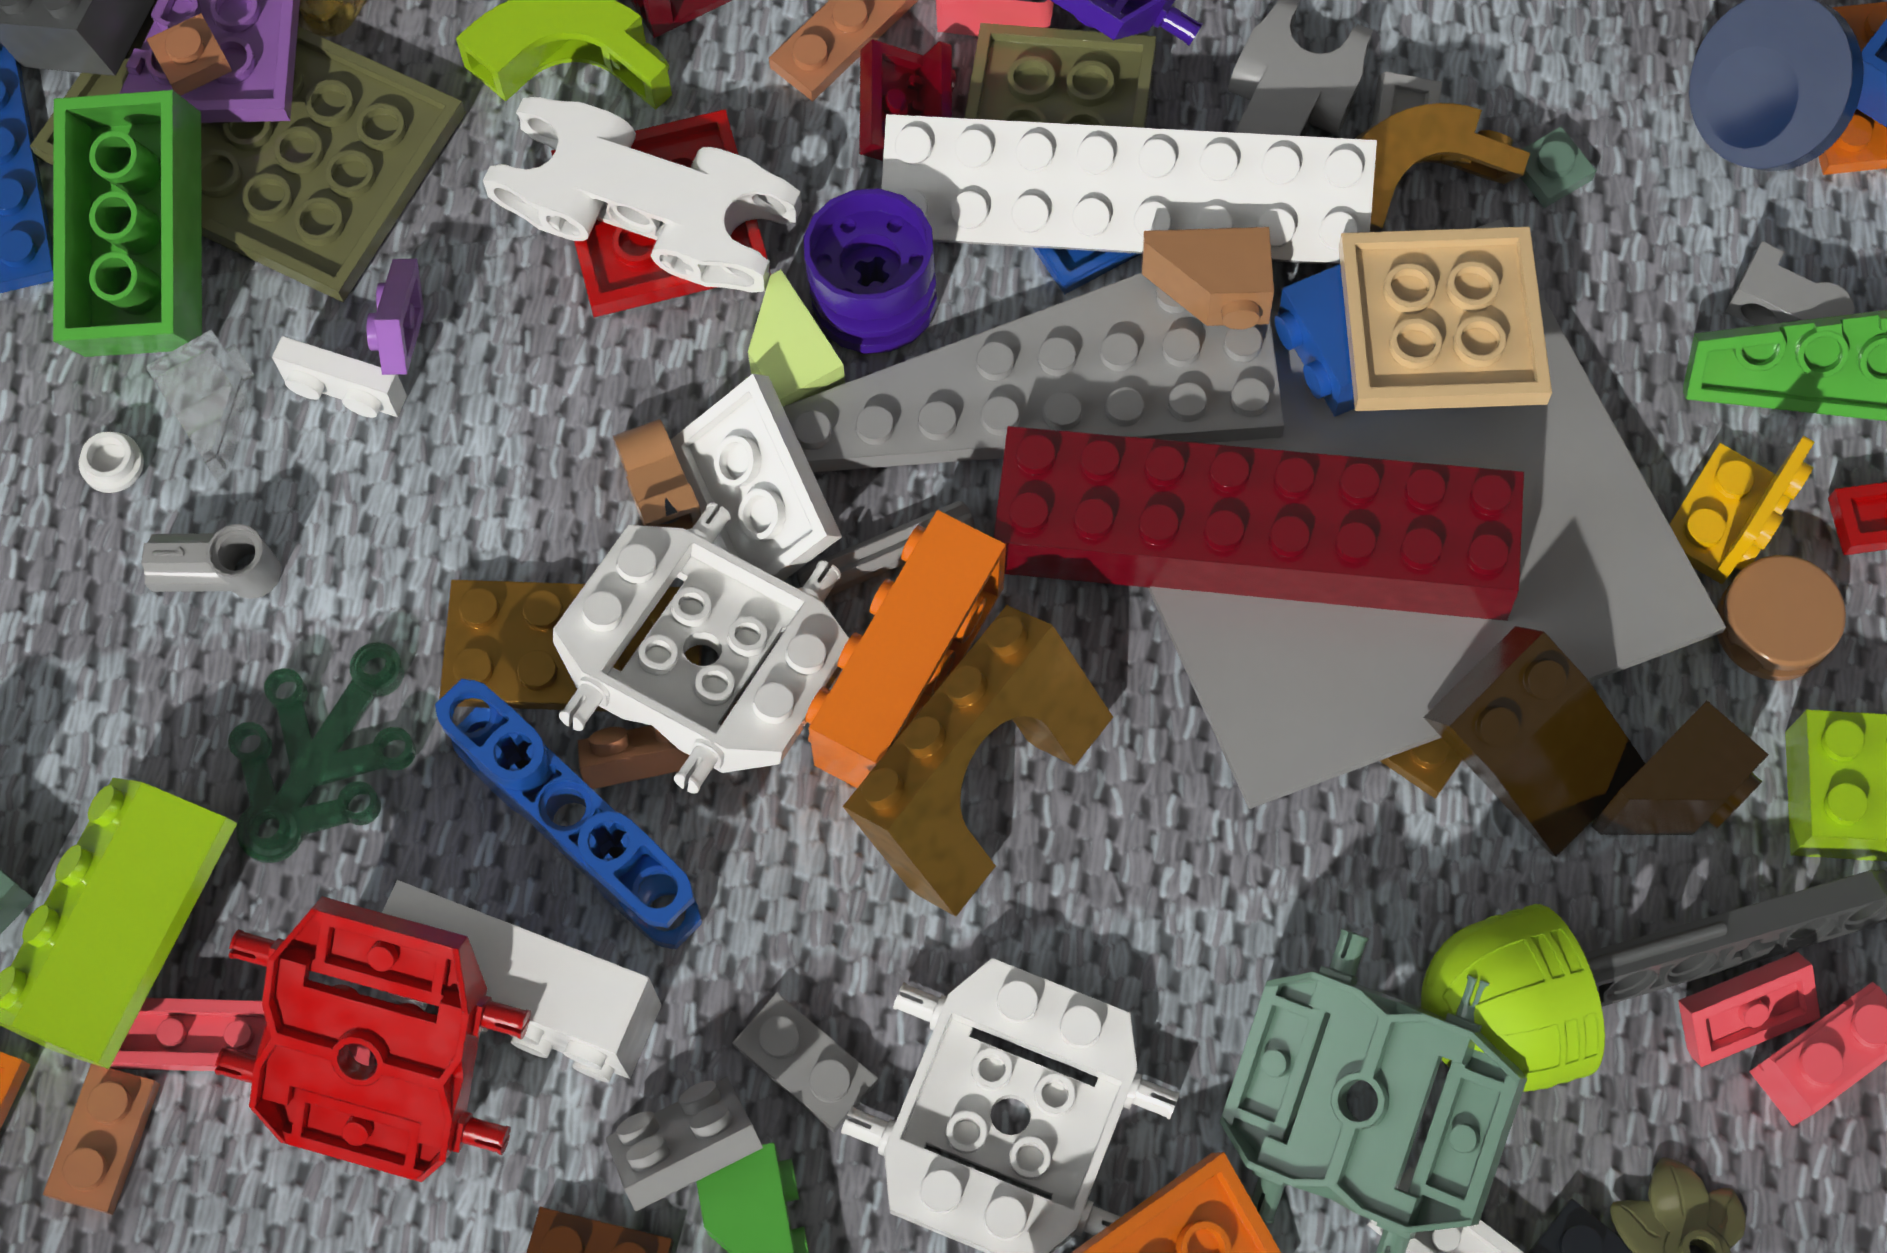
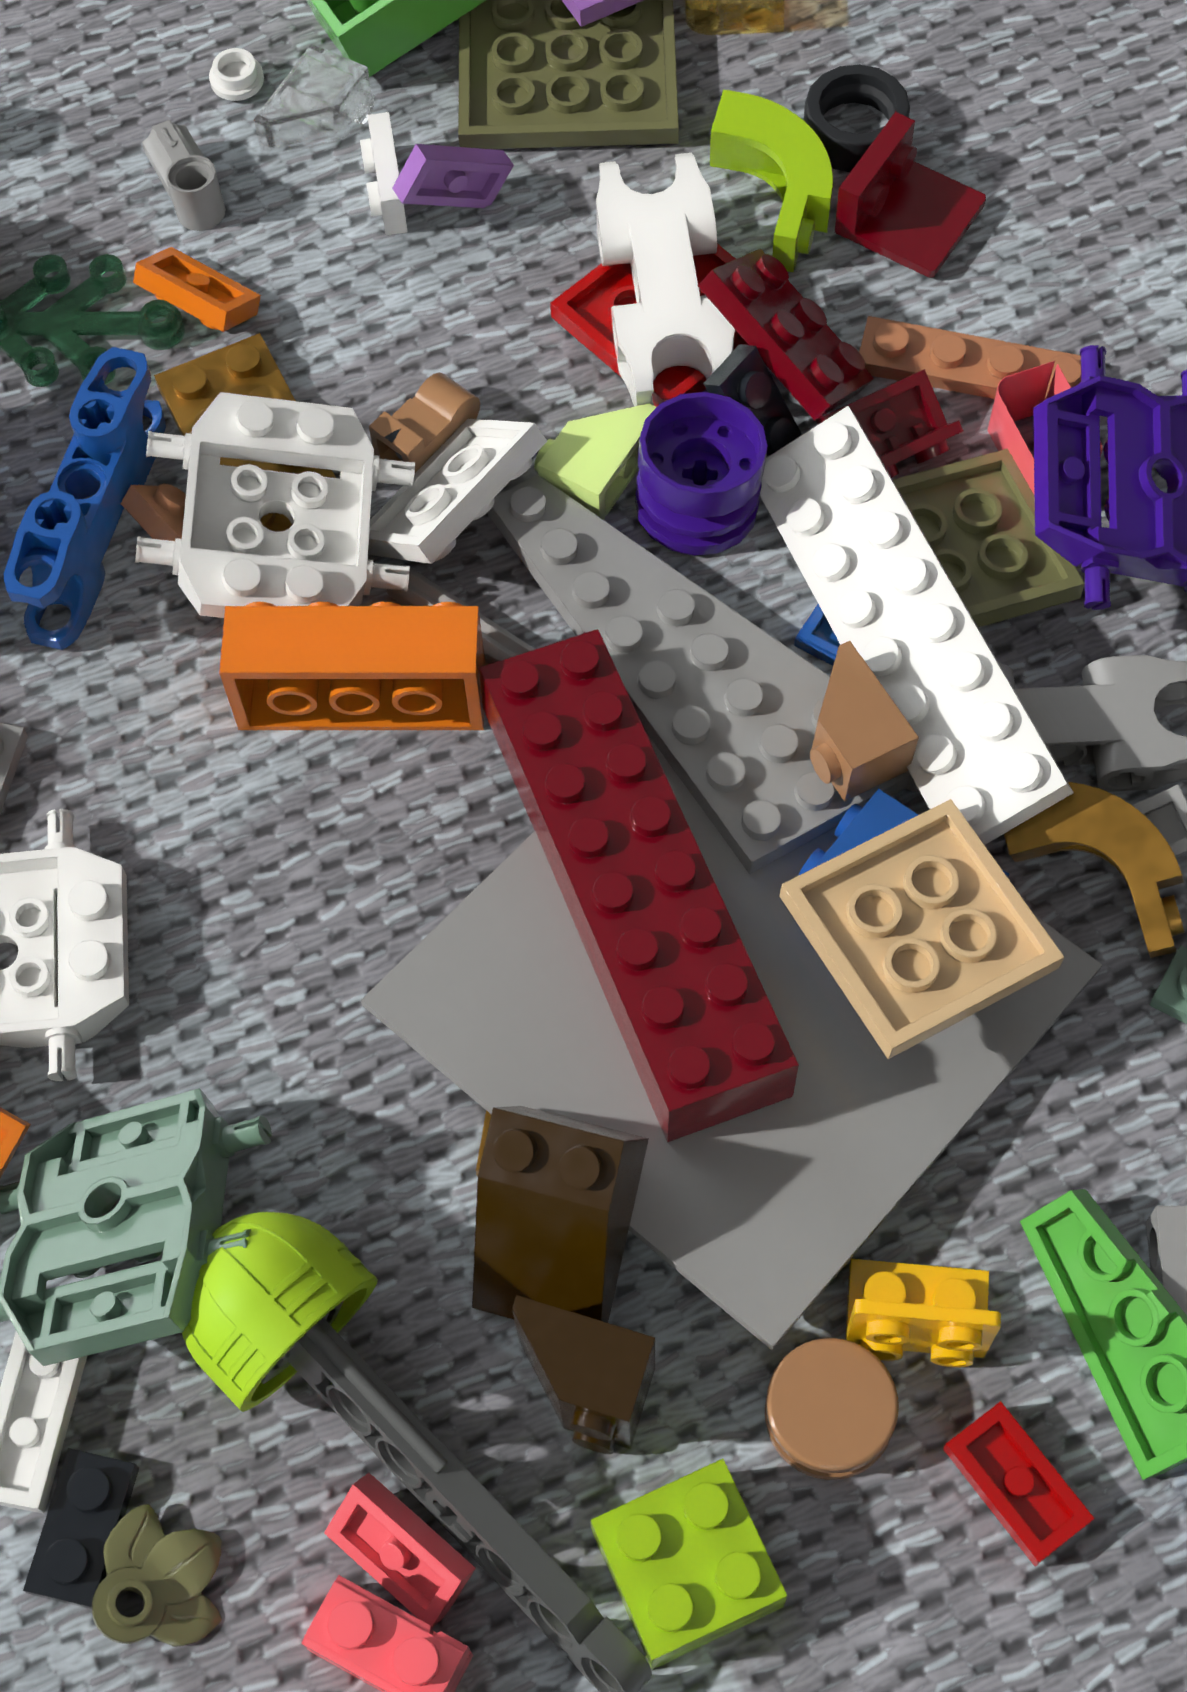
camera: 65 degrees right, 5 degrees down
pearl gold arch [843,605,1113,917] -> none
none -> orange plate [133,247,261,332]
none -> dark red plate [697,248,874,421]
none -> black plate [703,344,802,458]

